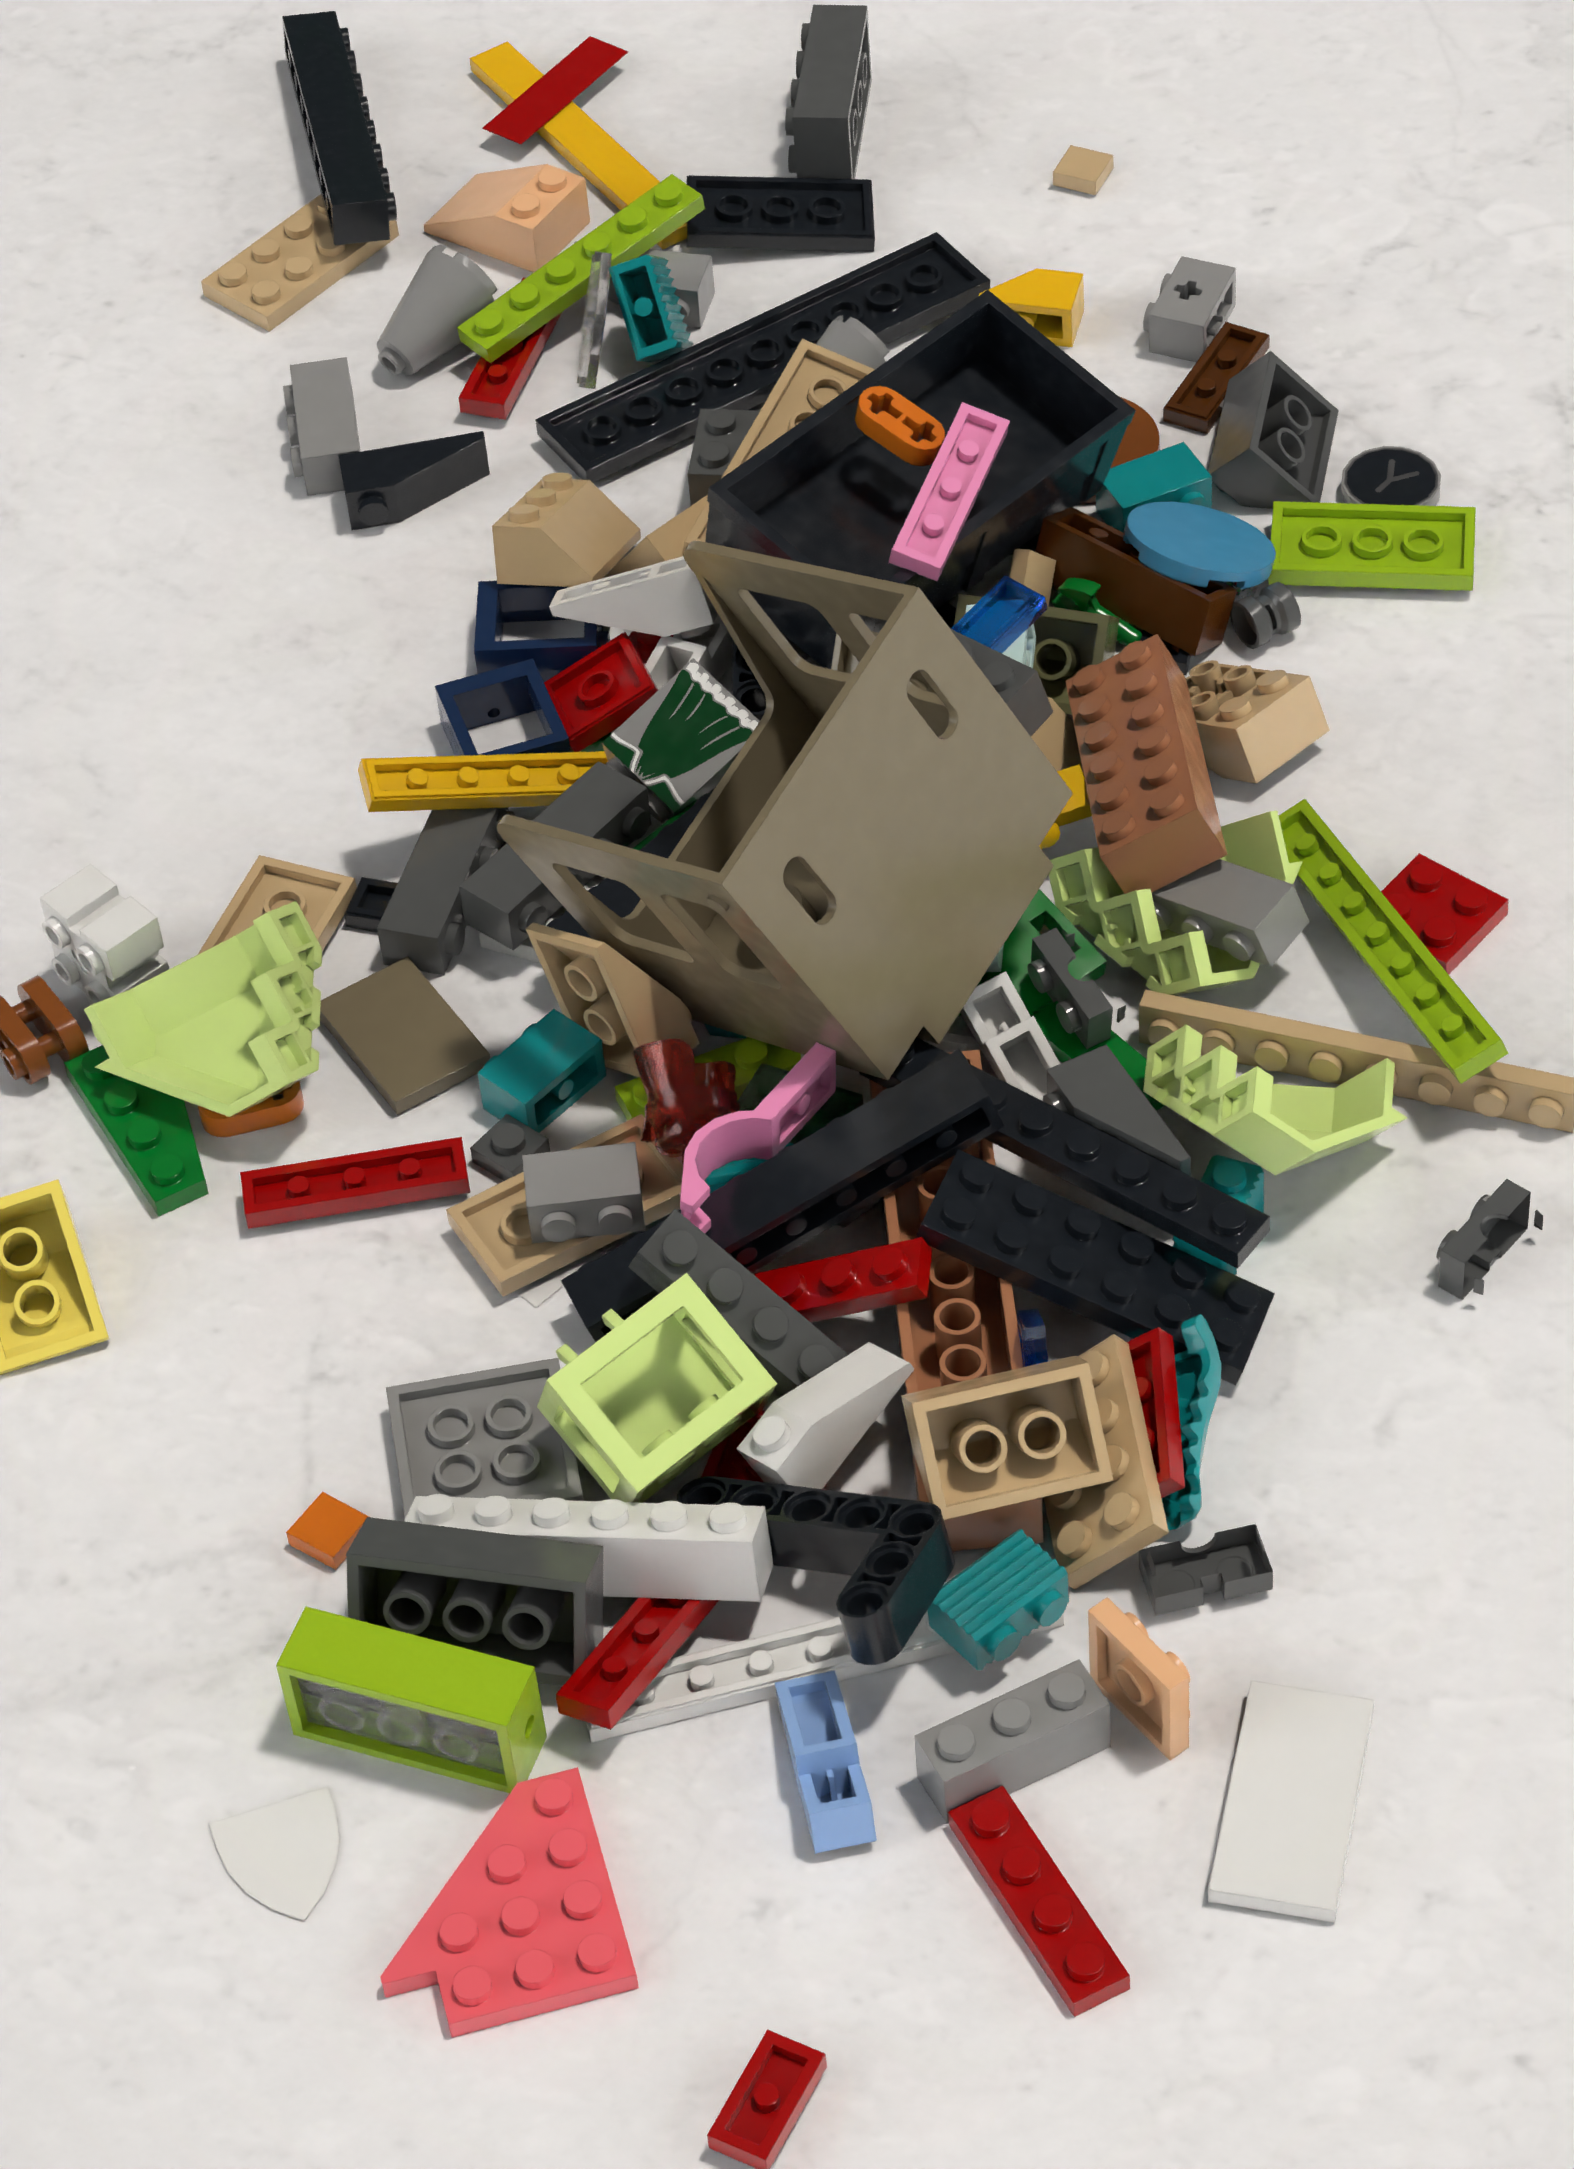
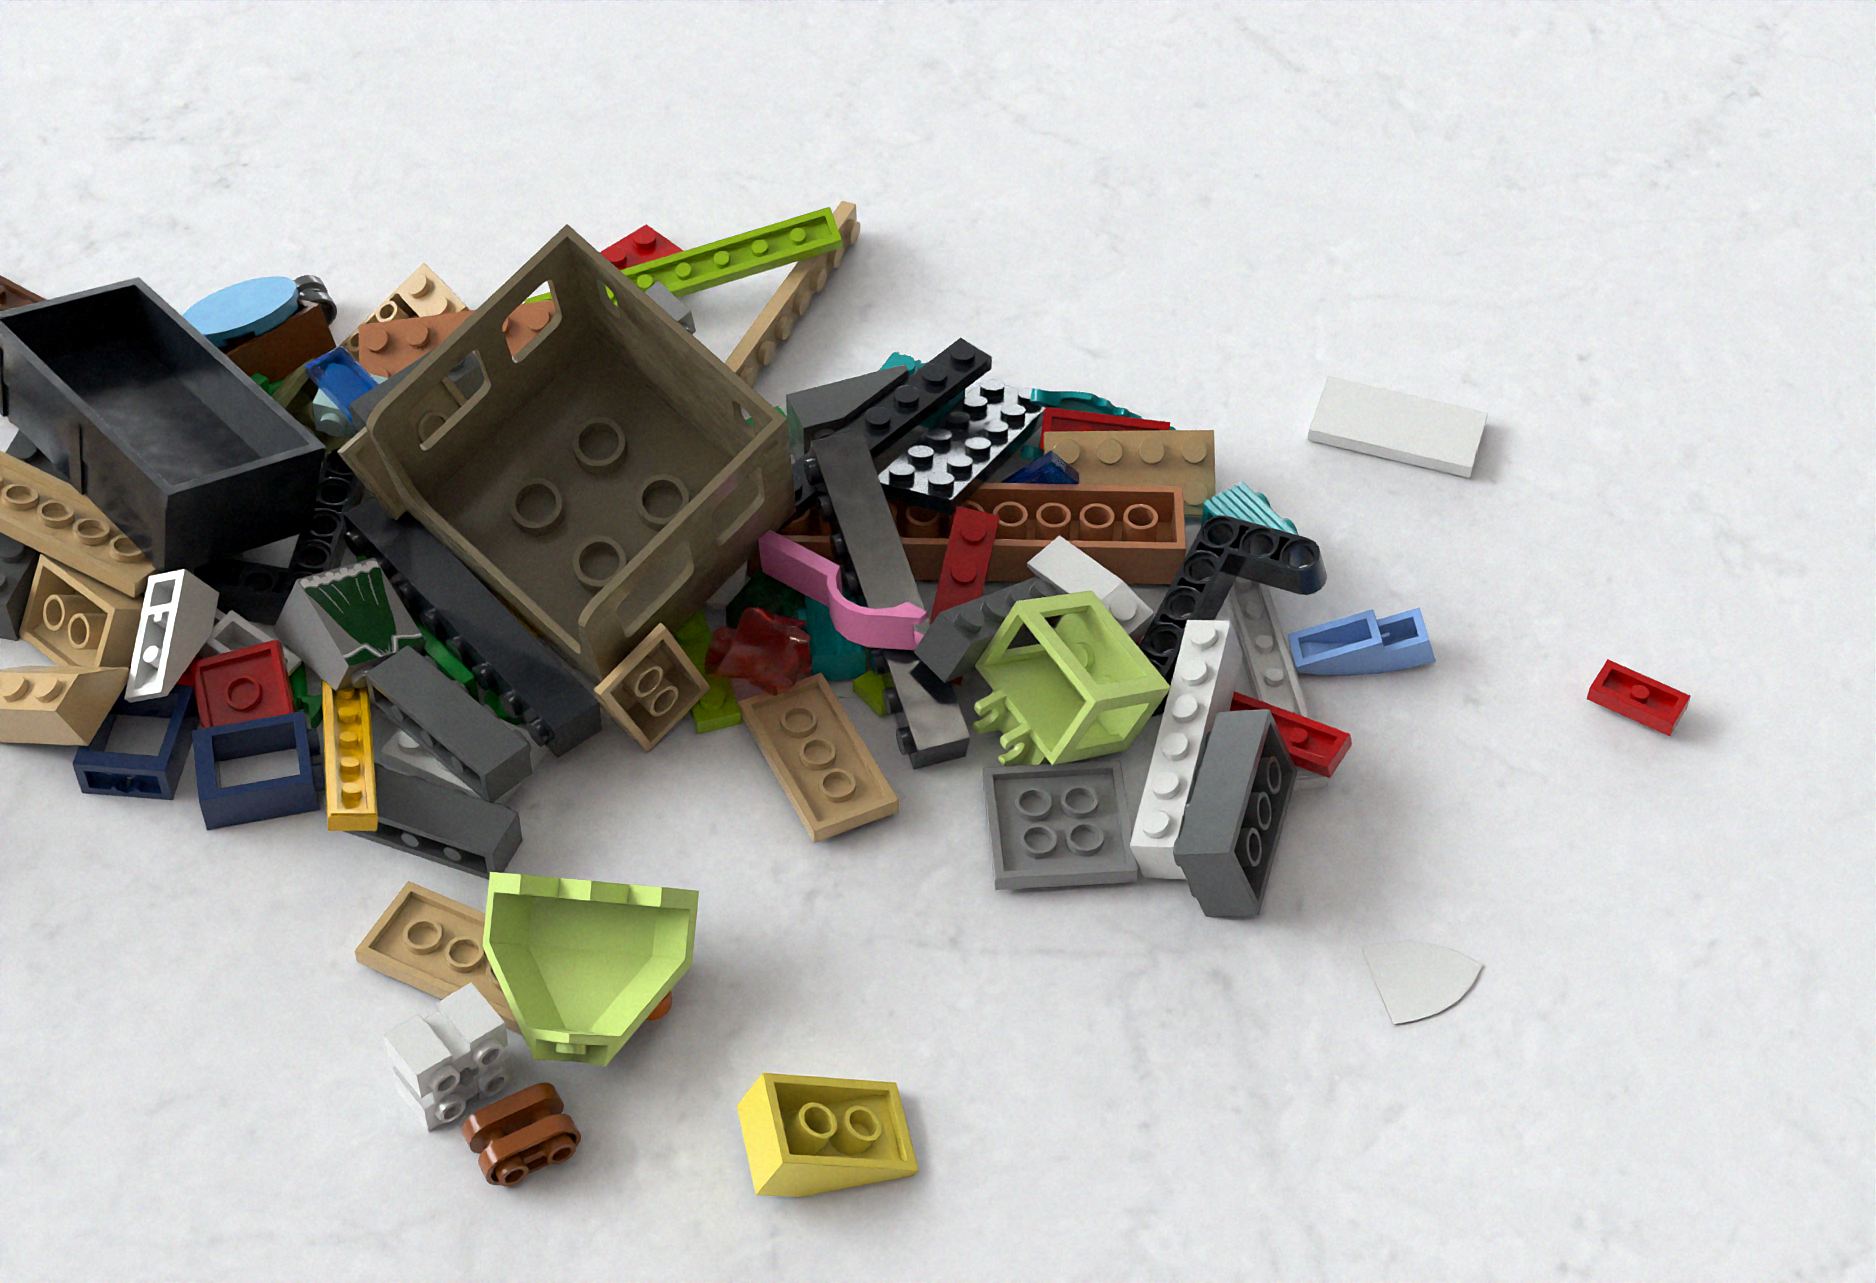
camera: 90 degrees left, 0 degrees up
green wing [64,1045,209,1217] -> none
red plate [240,1137,470,1229] -> none
lime brick [276,1606,547,1793] -> none
orange tile [286,1491,369,1570] -> none
dark tan tile [320,956,490,1115] -> none
black tile [344,877,398,933] -> none
coral wing [380,1767,639,2038] -> none
dark grey plate [470,1114,550,1181] -> none
teal brick [477,1009,606,1133] -> none
light grey brick [522,1142,646,1244] -> none
orange beam [855,386,945,466] -> none
bright pink plate [889,402,1010,581] -> none
tan slope [901,1355,1114,1520] -> none
light grey brick [914,1659,1111,1824] -> none
red plate [948,1786,1130,2017] -> none
light nougat plate [1088,1597,1190,1761] -> none
dark grey piece [1139,1524,1273,1616] -> none
yellowish green panel [1143,1024,1407,1175] -> none
dark grey slope [1208,351,1339,509] -> none
lime plate [1268,501,1476,591] -> none
black tile [1341,446,1441,506] -> none
dark grey piece [1436,1179,1543,1300] -> none

